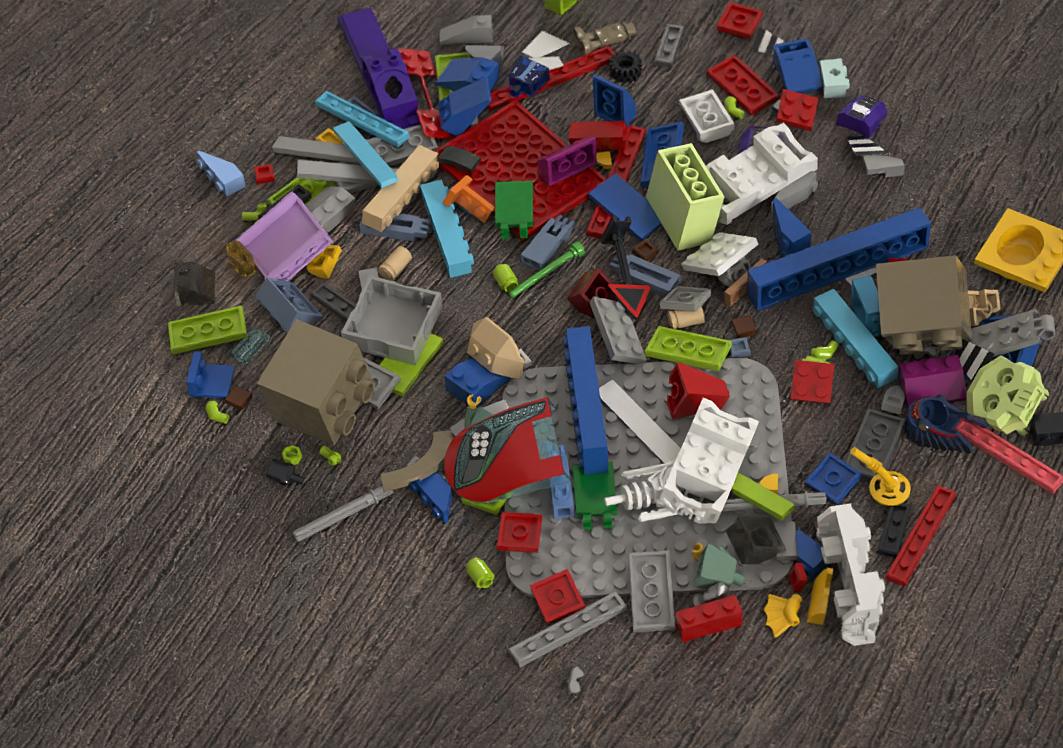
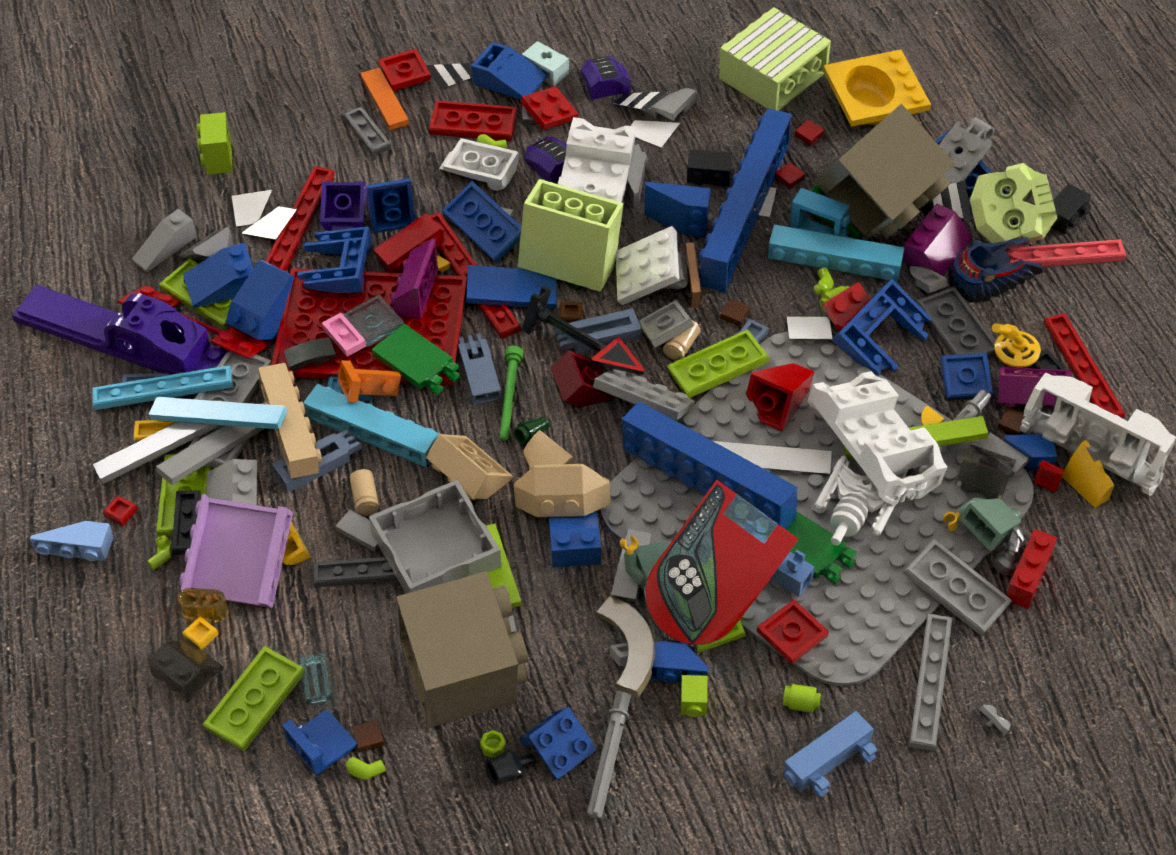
camera: 50 degrees left, 0 degrees up
sand blue slope [255,278,323,332] -> none
lime arm [319,446,342,466] -> none
lime brick [493,264,518,292] -> none
clear blue torso [509,55,550,98] -> none
red plate [530,569,585,624] -> none
dark tan piece [572,22,637,56] -> none
black tyre [609,50,642,83] -> none
yellow arm [763,594,802,638] -> none
none -> yellow tile [182,617,219,651]
none -> blue wedge [297,226,372,293]
none -> dark purple slope [320,181,367,231]
none -> bright pink plate [322,313,366,356]
none -> clear light blue tile [343,295,404,348]
none -> orange tile [360,67,409,131]
none -> tan slope [425,434,514,500]
none -> dark green cone [514,416,549,445]
none -> blue bracket [519,706,596,779]
none -> tan slope [523,430,573,469]
none -> white sticker [631,120,680,148]
none -> lime brick [681,675,708,717]
none -> black brick [687,149,732,186]
none -> yellowish green brick [719,7,831,111]
none -> medium blue brick [783,711,878,798]
none -> white sticker [787,317,832,339]
none -> red tile [795,120,824,146]
none -> blue wedge [831,279,932,376]
none -> magenta slope [998,367,1071,409]

